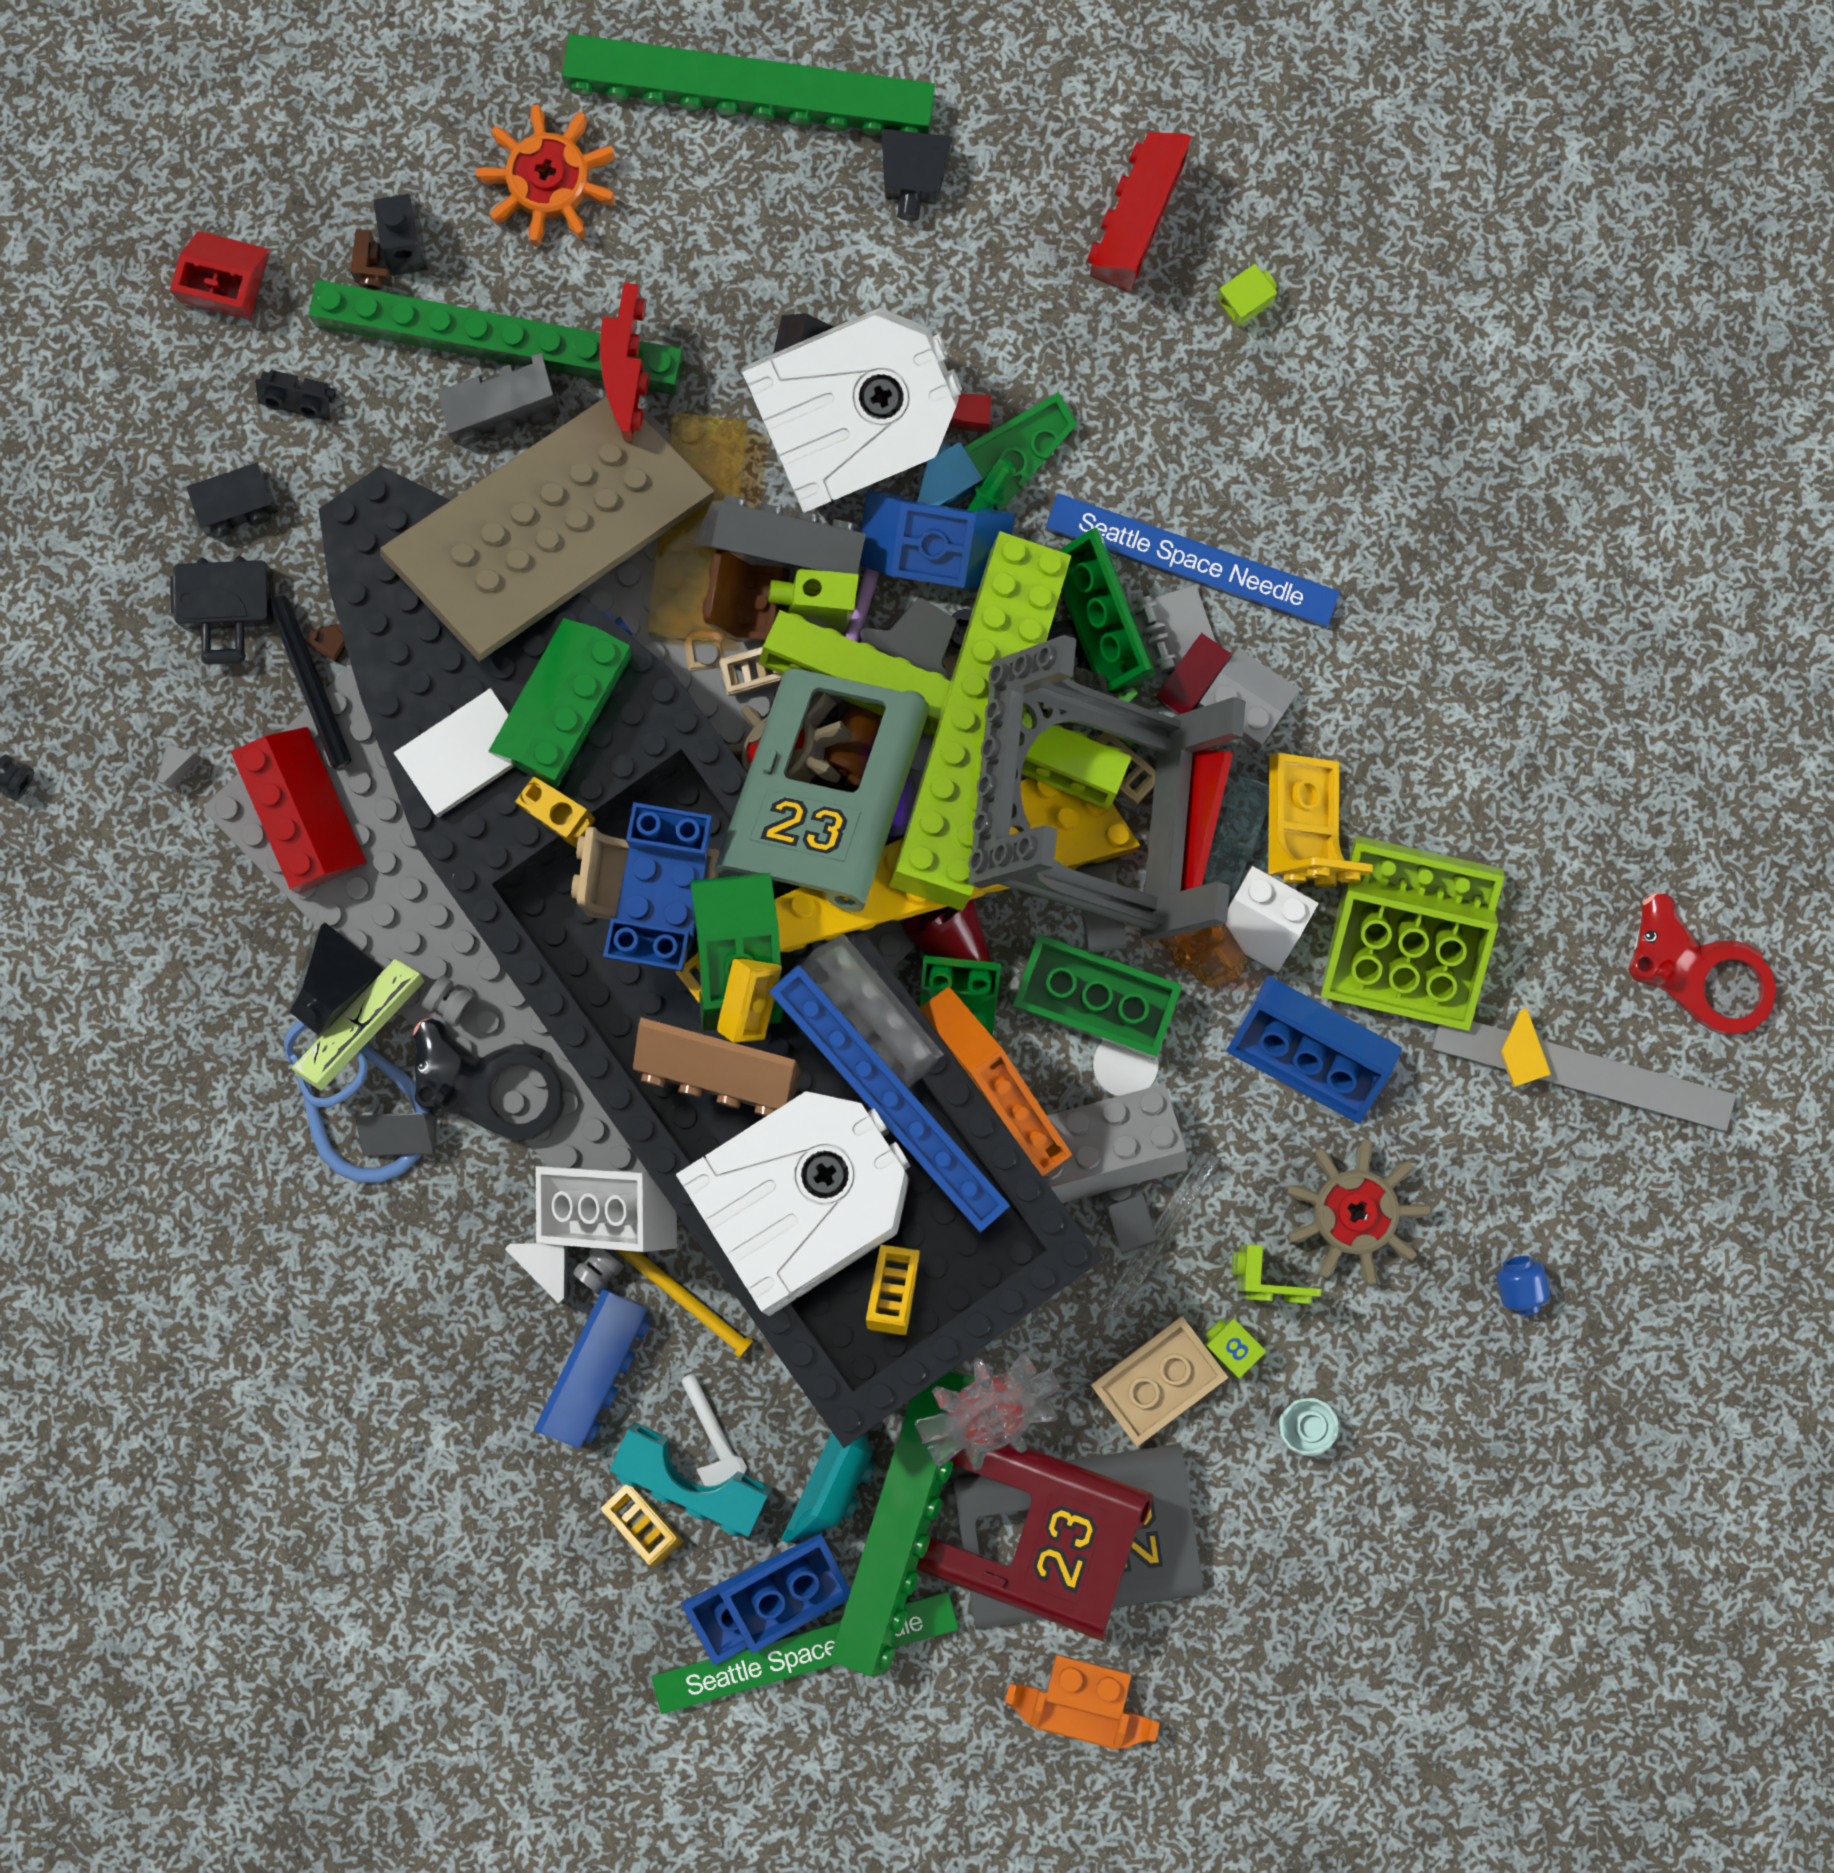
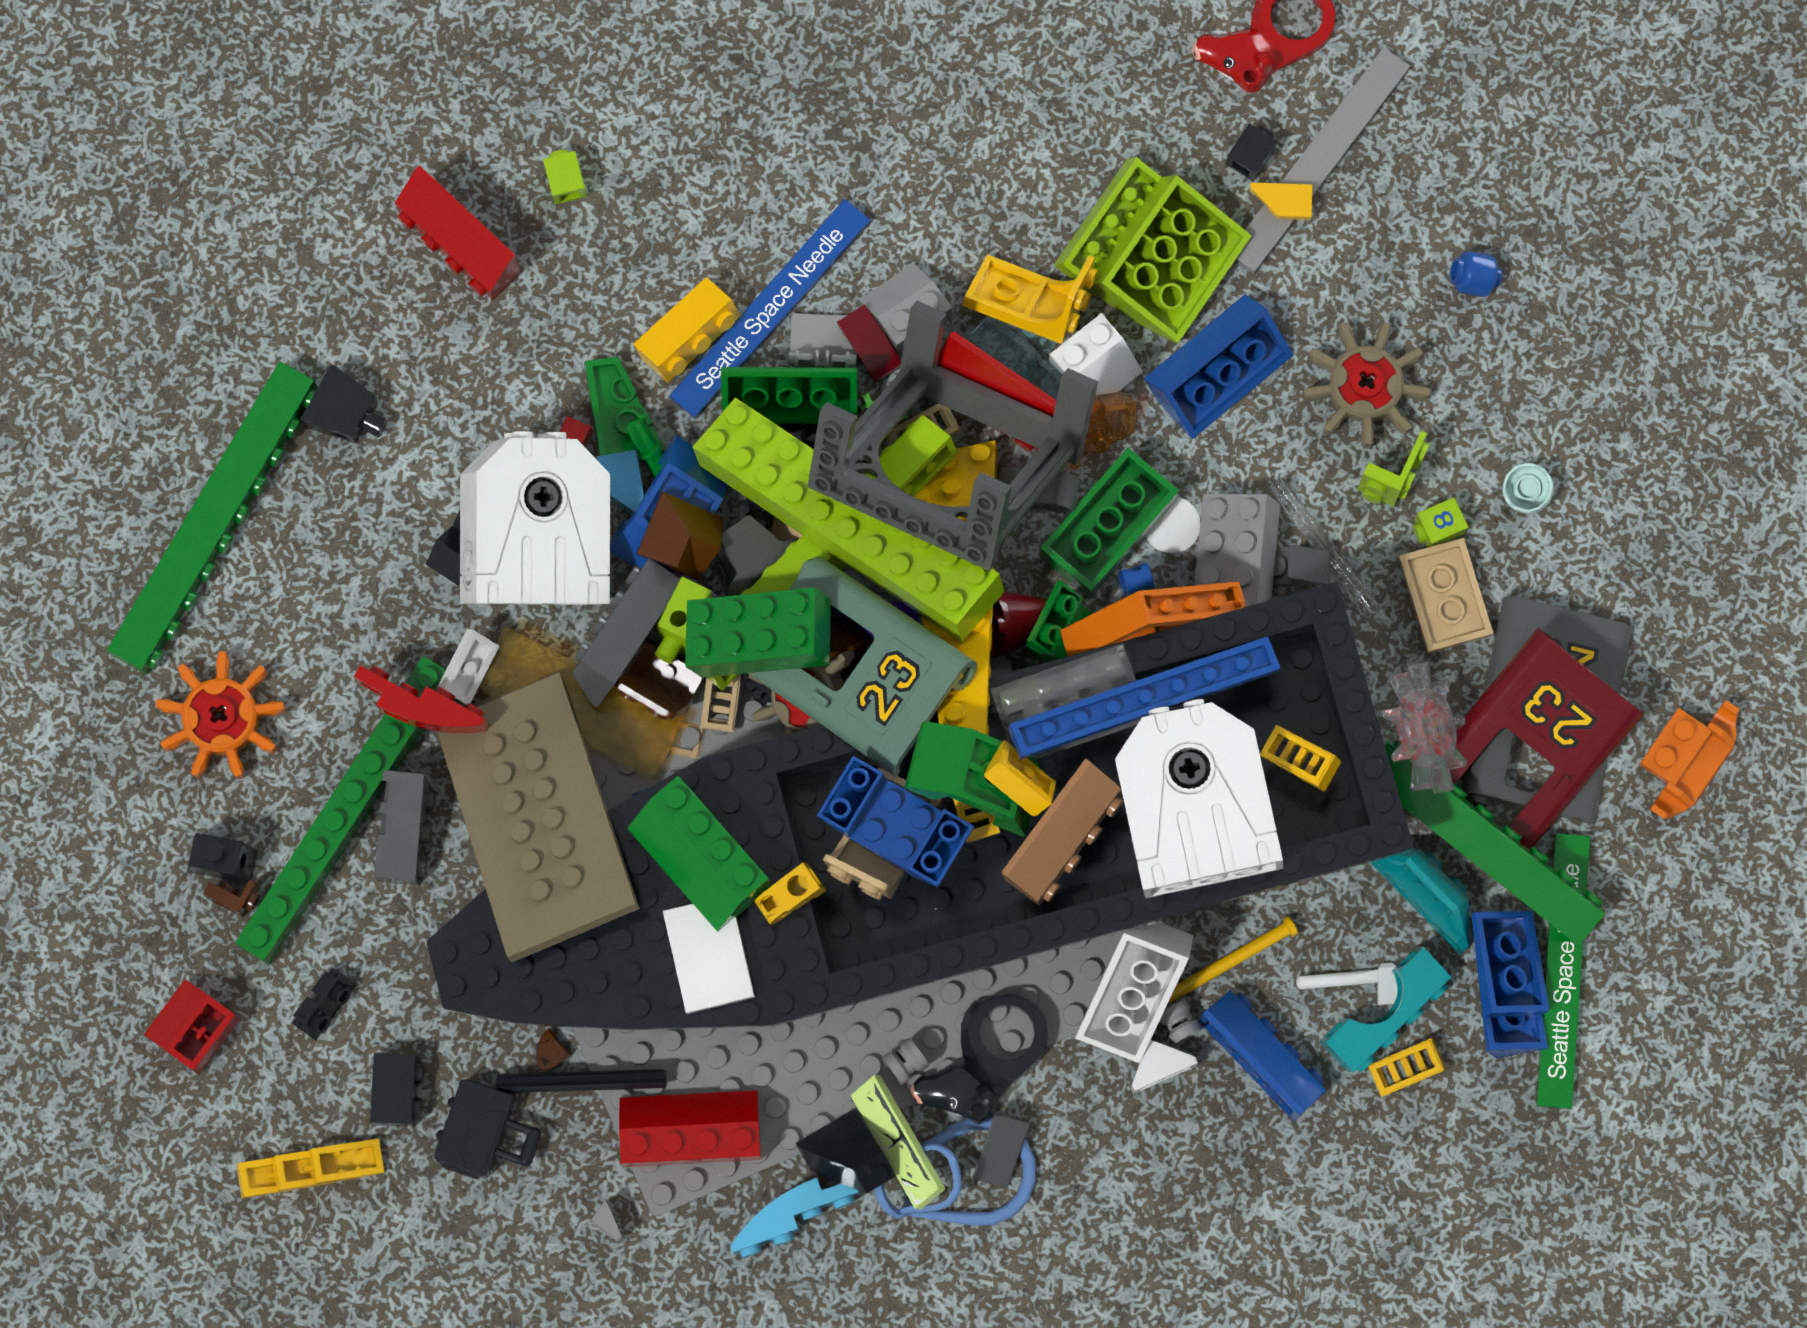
camera: 70 degrees left, 5 degrees down
none -> yellow slope [236,1138,384,1199]
none -> white panel [438,629,499,705]
none -> yellow brick [633,277,741,383]
none -> reddish brown slope [636,491,724,581]
none -> green brick [685,587,831,678]
none -> medium azure slope [730,1178,859,1258]
none -> blue leg [1117,563,1155,598]
none -> black brick [1226,123,1277,182]

